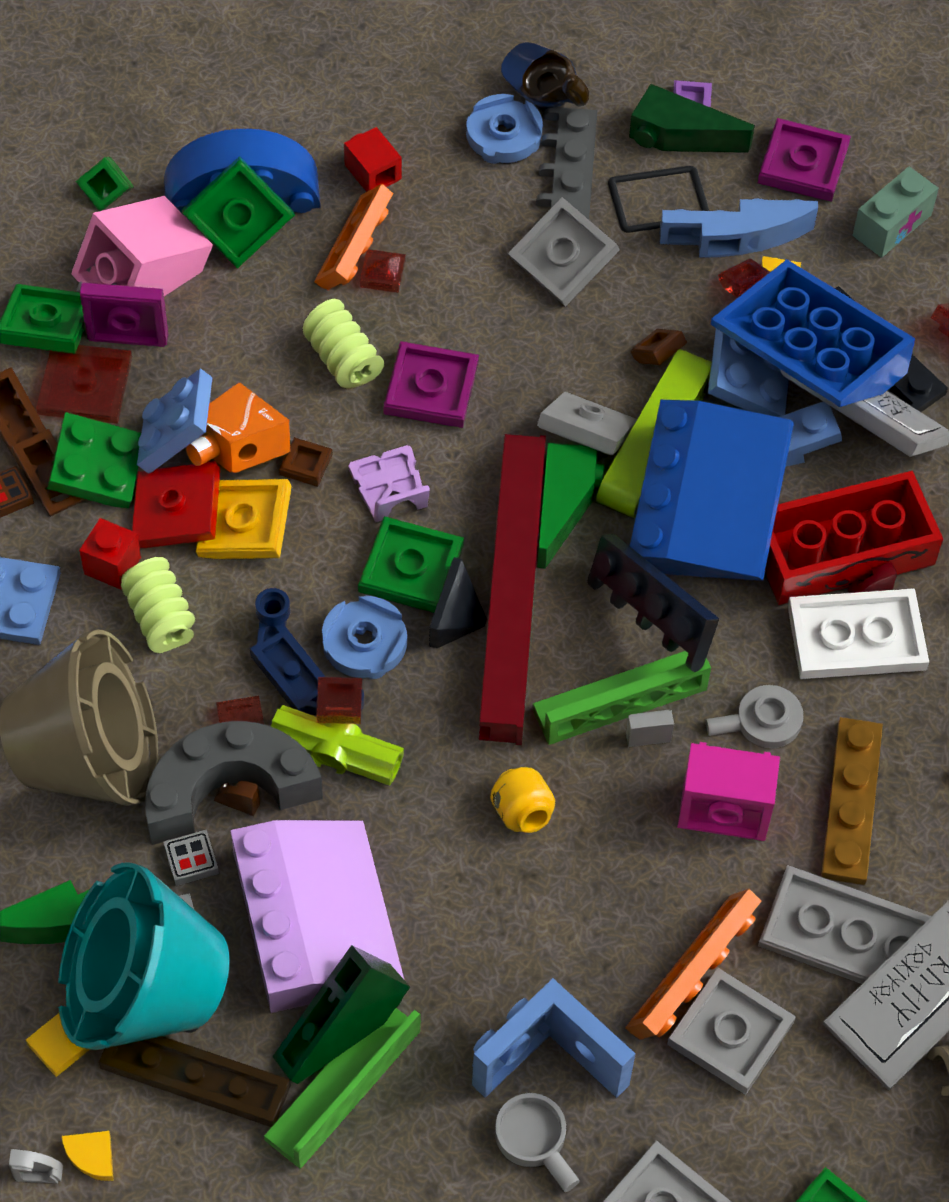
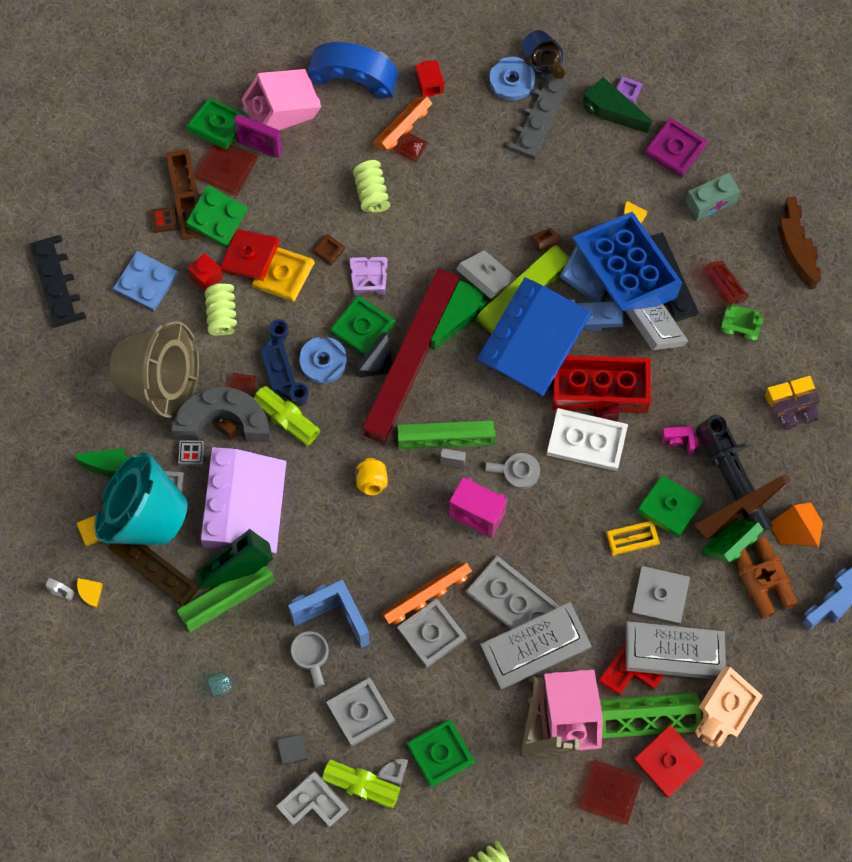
camera: 20 degrees right, 10 degrees up
green slope [75,157,134,211] -> none
medium blue plate [137,368,212,474] -> none
green plate [182,156,295,269] -> none
orange torso [186,383,290,473] -> none
clear red tile [316,677,362,724] -> none
magenta plate [383,341,479,428] -> none
light grey plate [508,197,620,307] -> none
black hinge [587,534,719,672] -> none
black piece [608,166,710,233] -> none
medium blue slope [659,198,818,257] -> none
clear red tile [718,259,770,298] -> none
pearl gold plate [821,717,883,885] -> none

